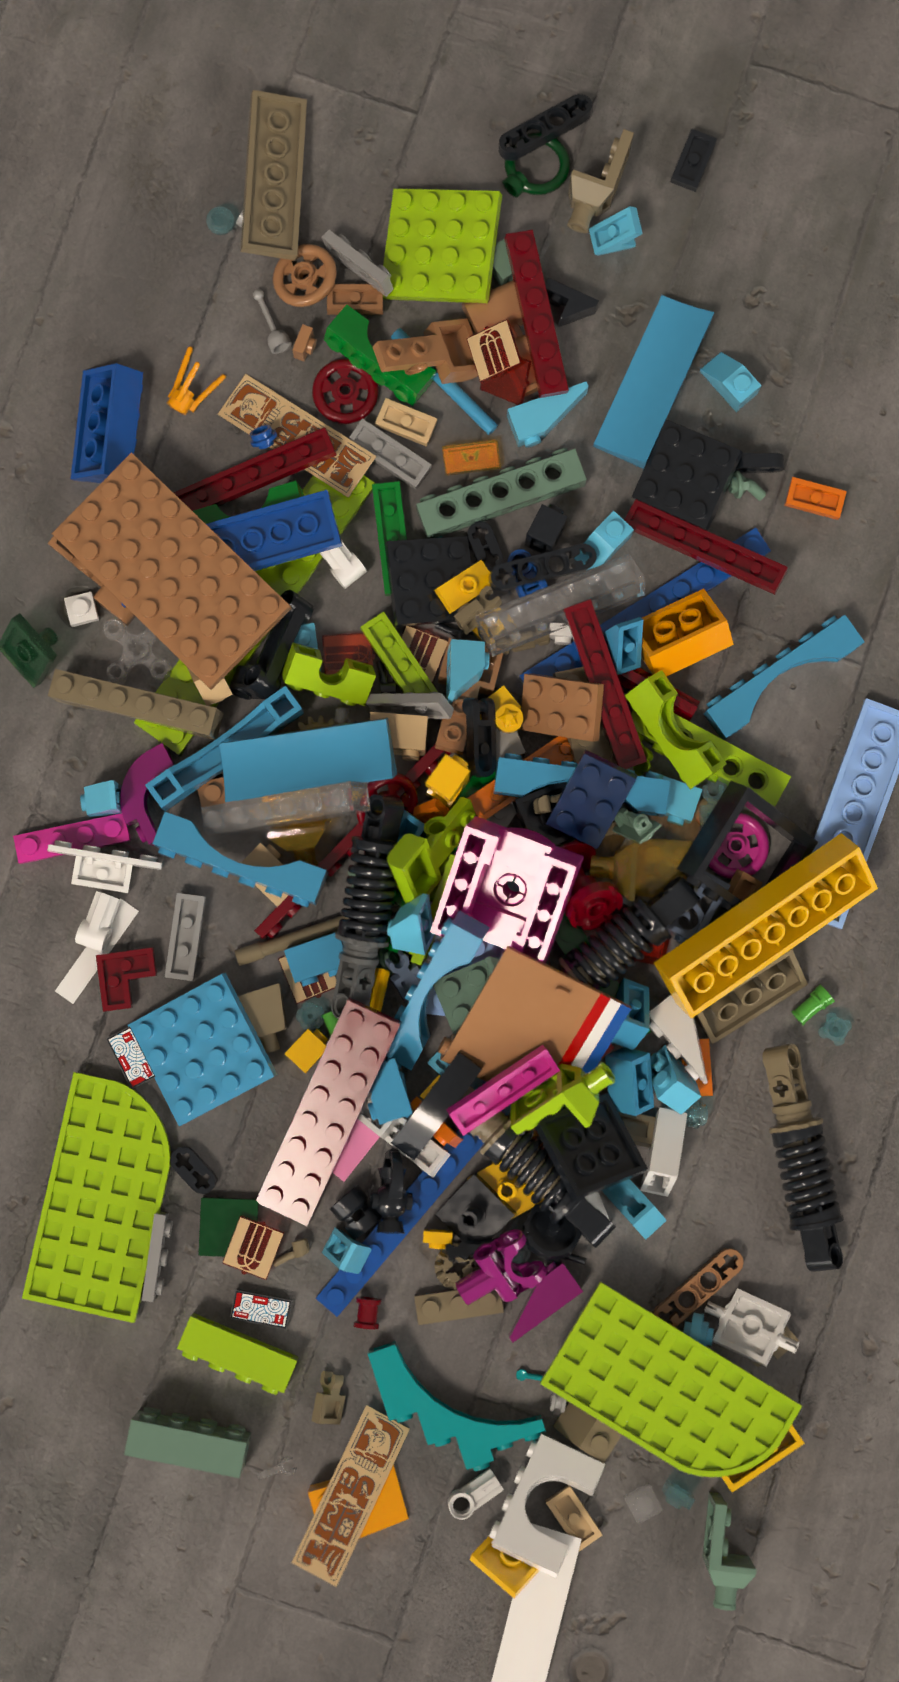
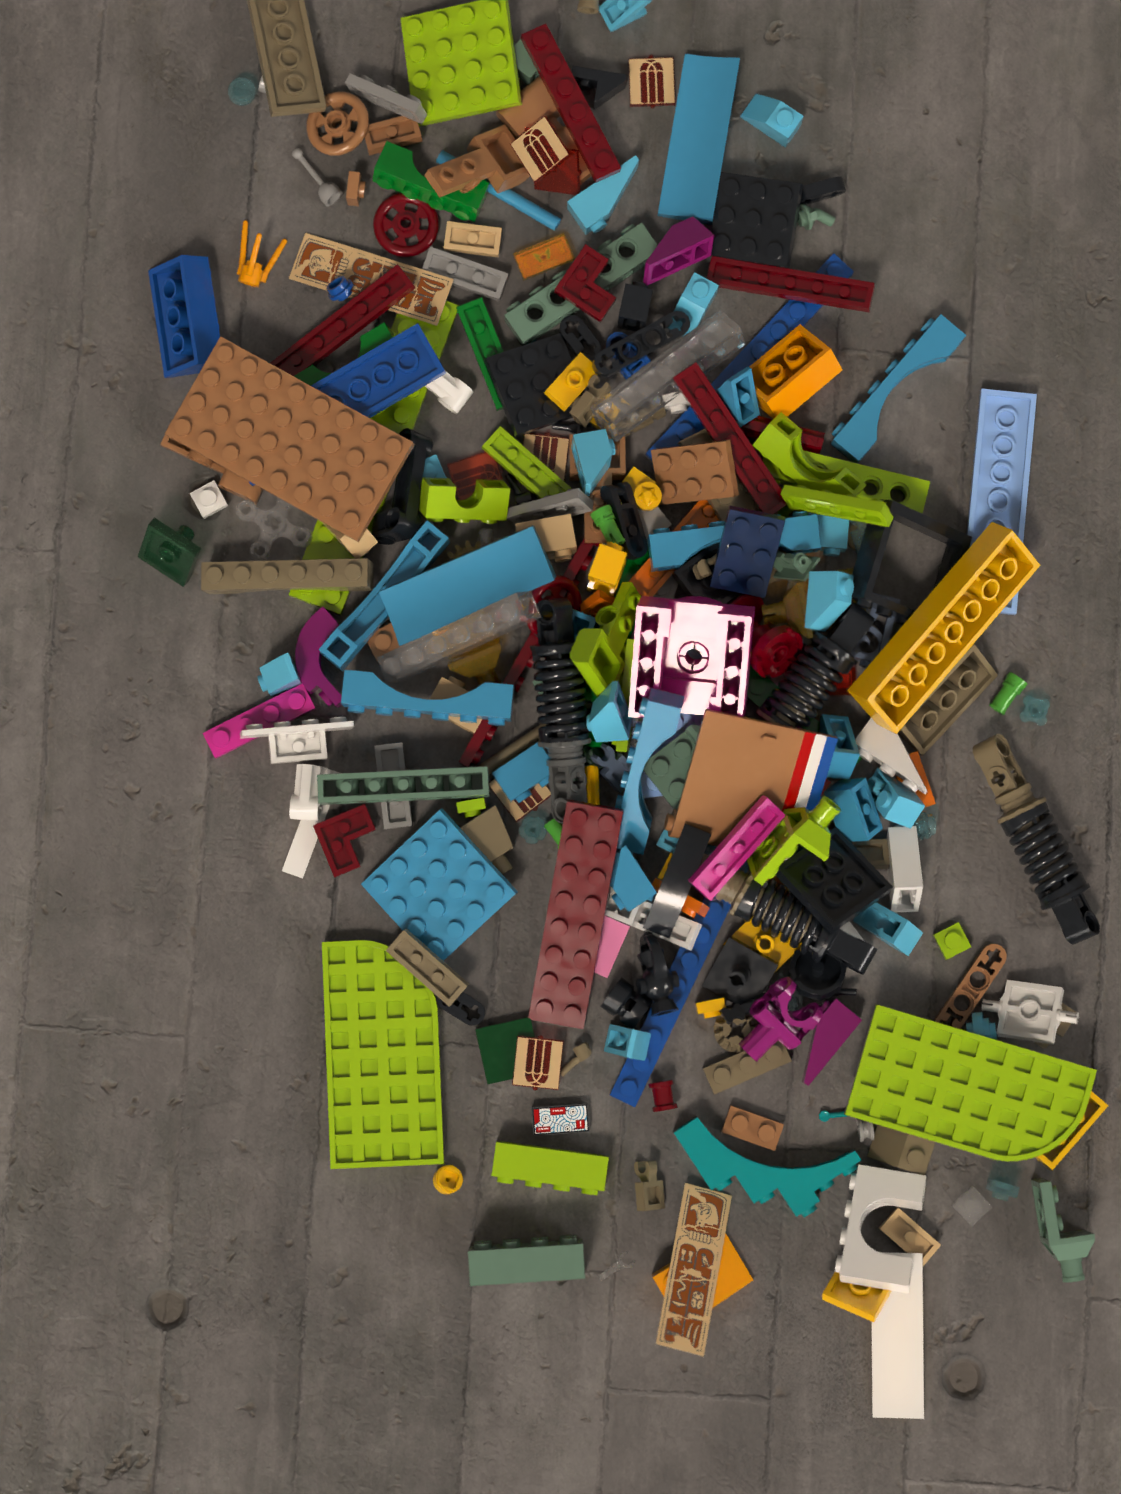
camera: 15 degrees left, 0 degrees up
tile [106,1026,155,1089] -> none
light grey plate [142,1212,173,1302] -> none
yellow brick [285,1029,329,1073] -> none
white piece [448,1468,504,1519] -> none
dark pink plate [708,813,769,879] -> none
medium nougat plate [728,869,762,901] -> none
orange plate [784,477,847,520] -> none
none -> sand green brick [317,766,490,805]
none -> dark tan plate [386,928,469,1007]
none -> yellow tile [433,1165,463,1195]
none -> lime plate [456,797,486,818]
none -> dark red plate [554,244,616,323]
none -> bright green pin [590,505,625,545]
none -> piece [628,55,675,109]
none -> magenta slope [643,216,714,286]
none -> medium nougat plate [721,1105,784,1151]
none -> lime plate [781,485,894,527]
none -> medium azure slope [805,571,854,632]
none -> lime plate [933,922,971,960]

